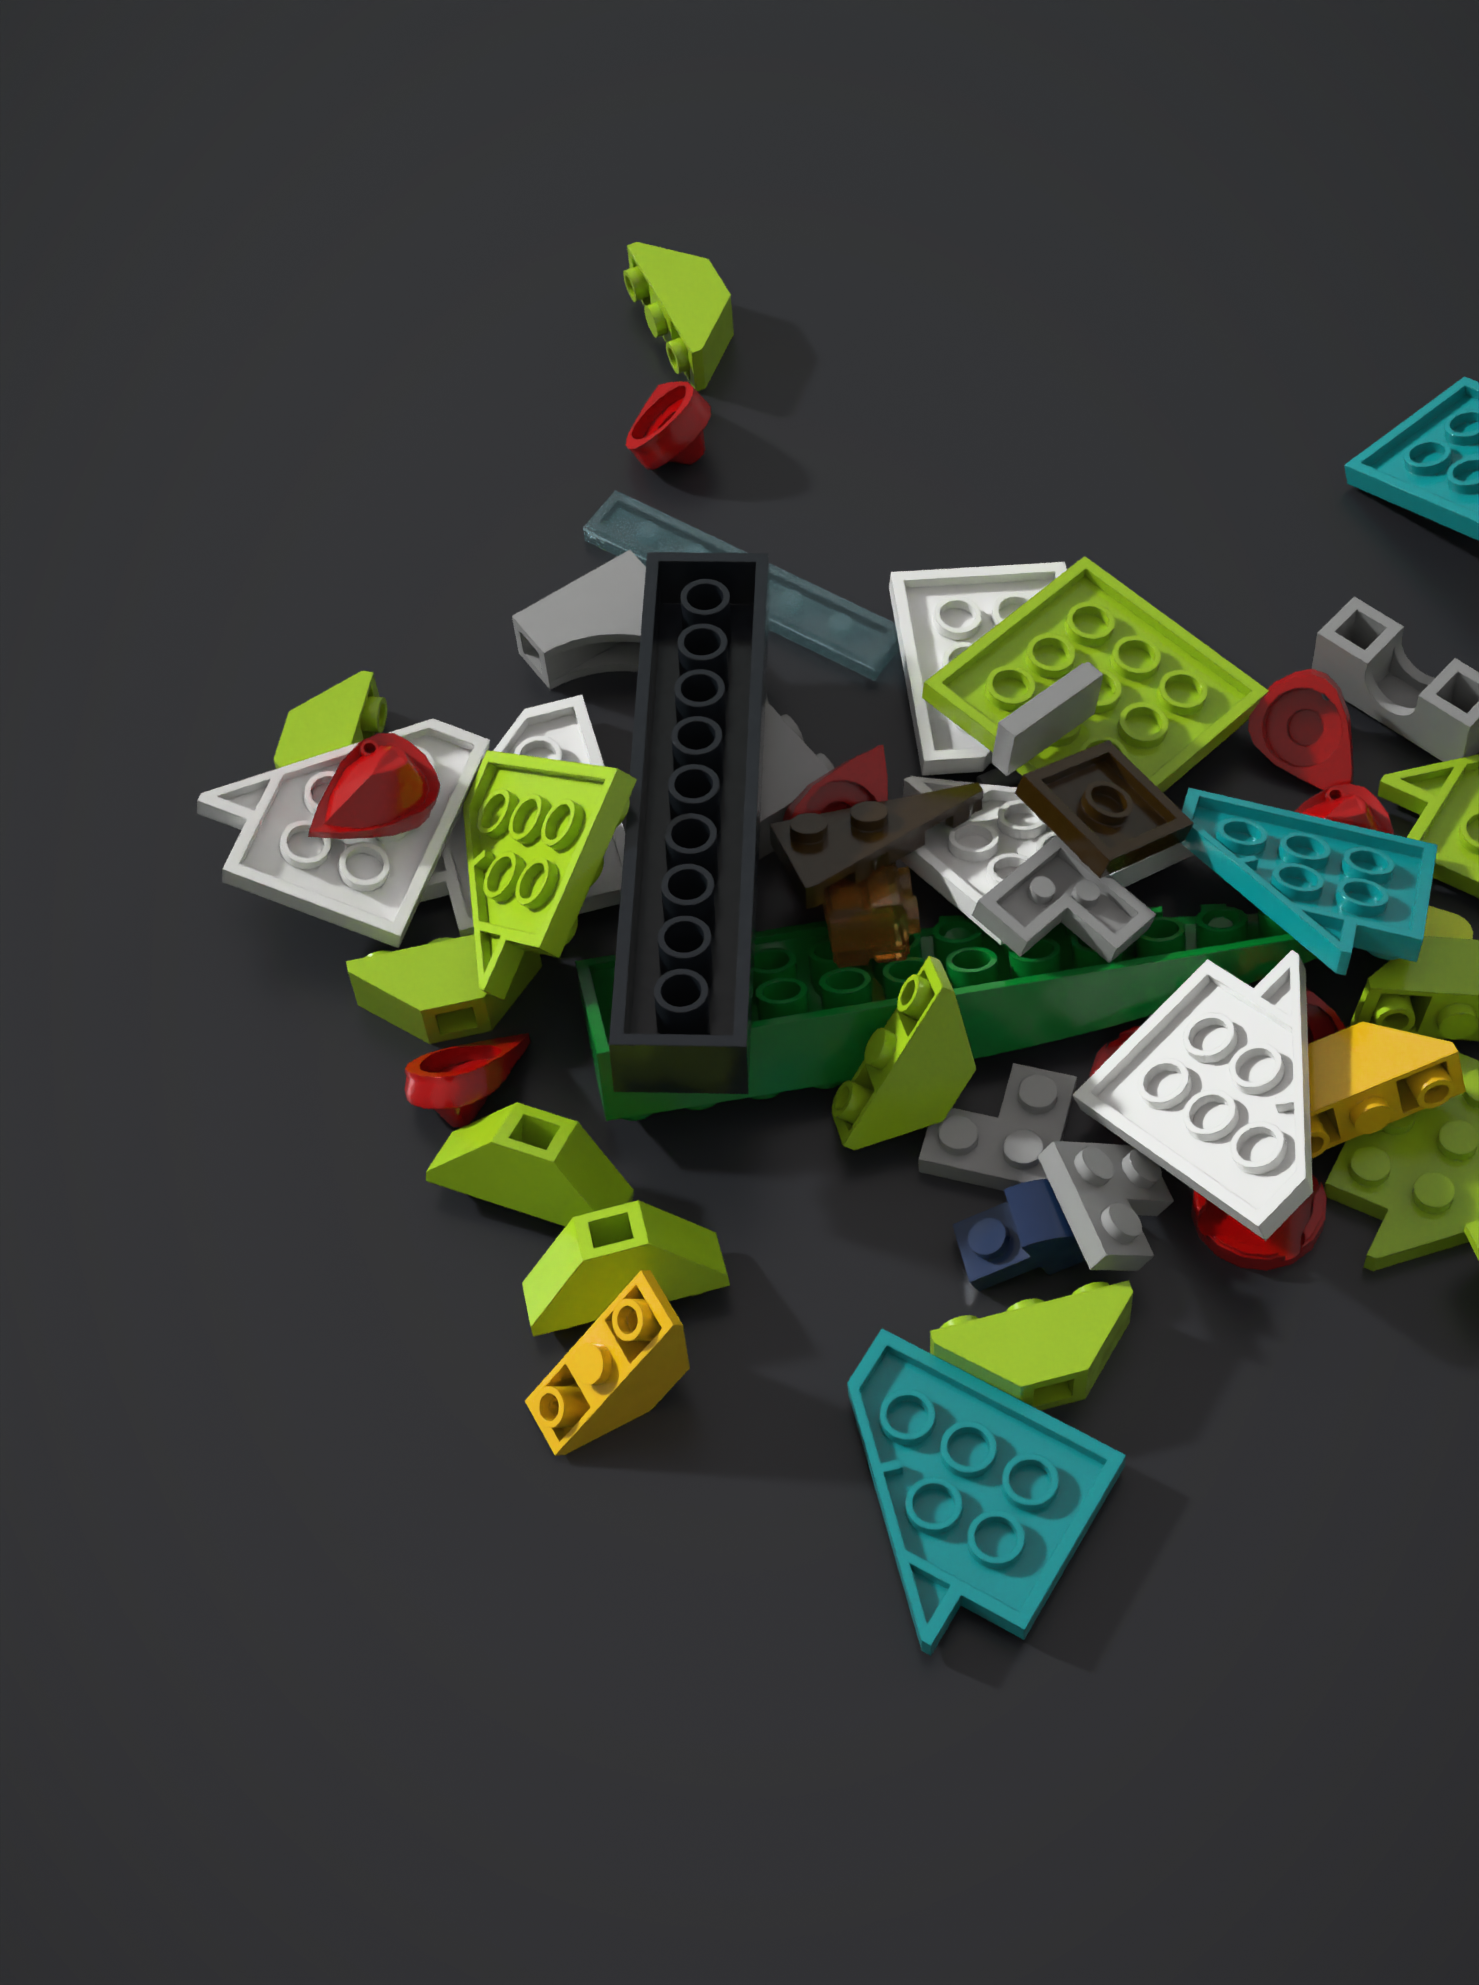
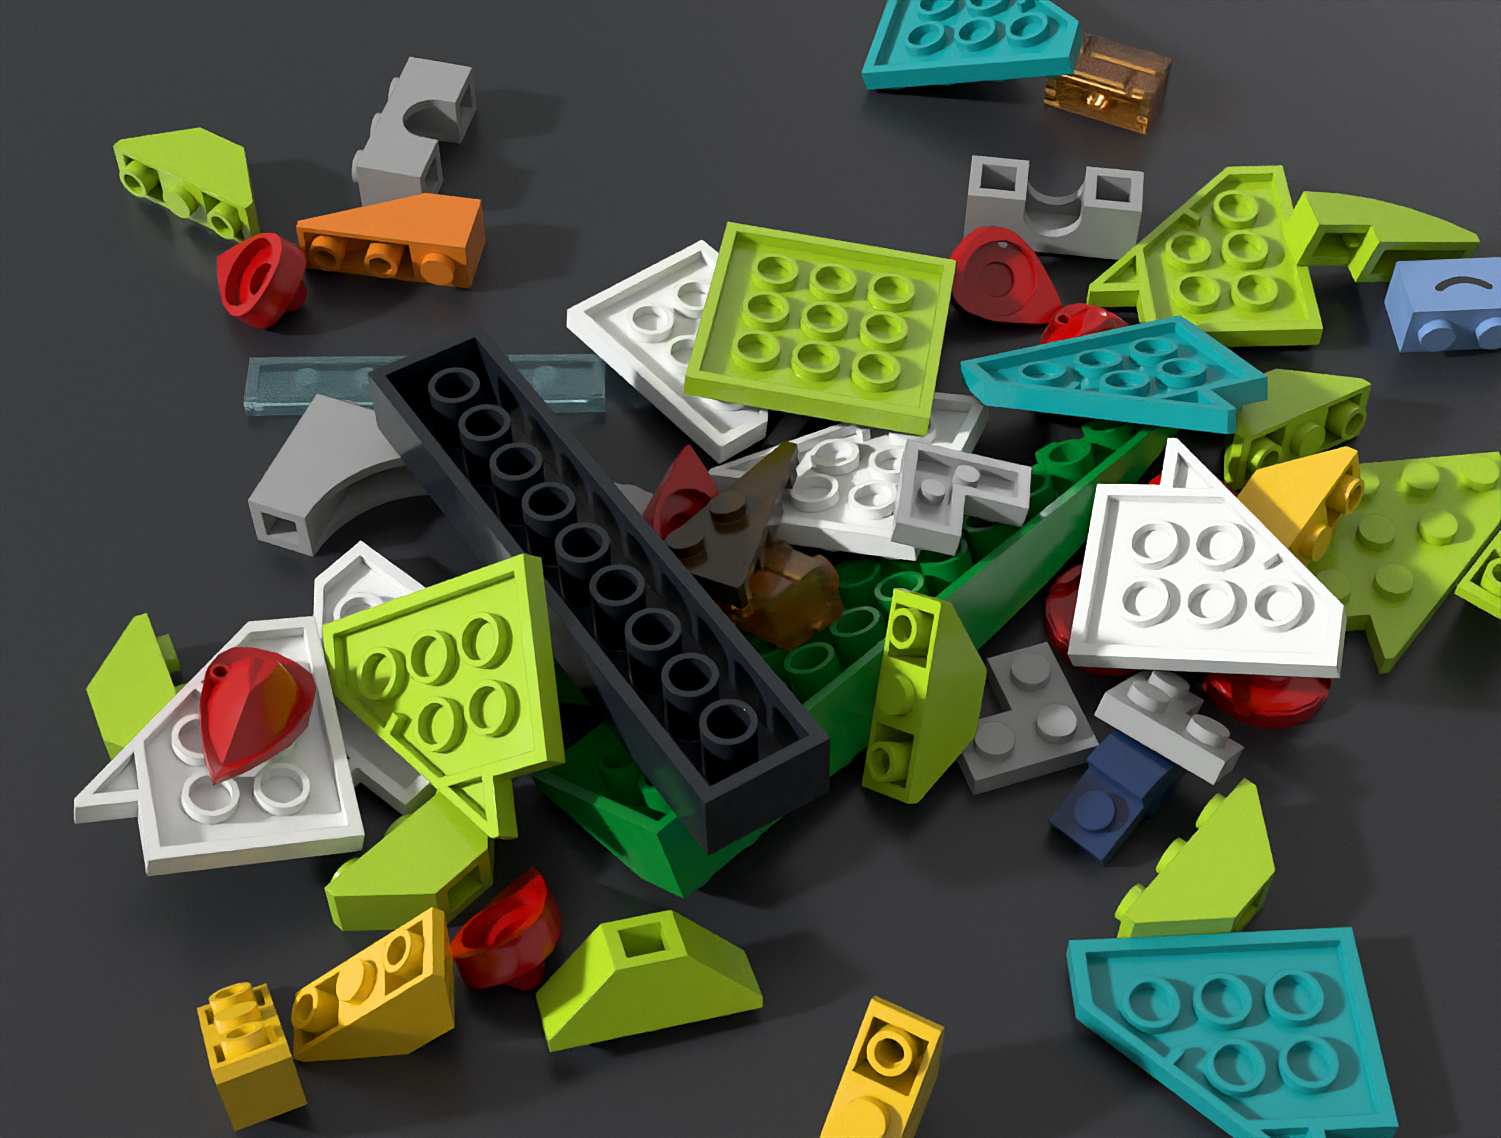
camera: 40 degrees left, 5 degrees down
lime slope [522,1200,730,1337] -> none
light grey tile [992,662,1104,776] -> none
dark brown plate [1015,740,1194,878] -> none
none -> yellow slope [197,982,307,1132]
none -> yellow slope [291,907,455,1062]
none -> orange slope [296,193,486,289]
none -> light grey arch [352,57,477,207]

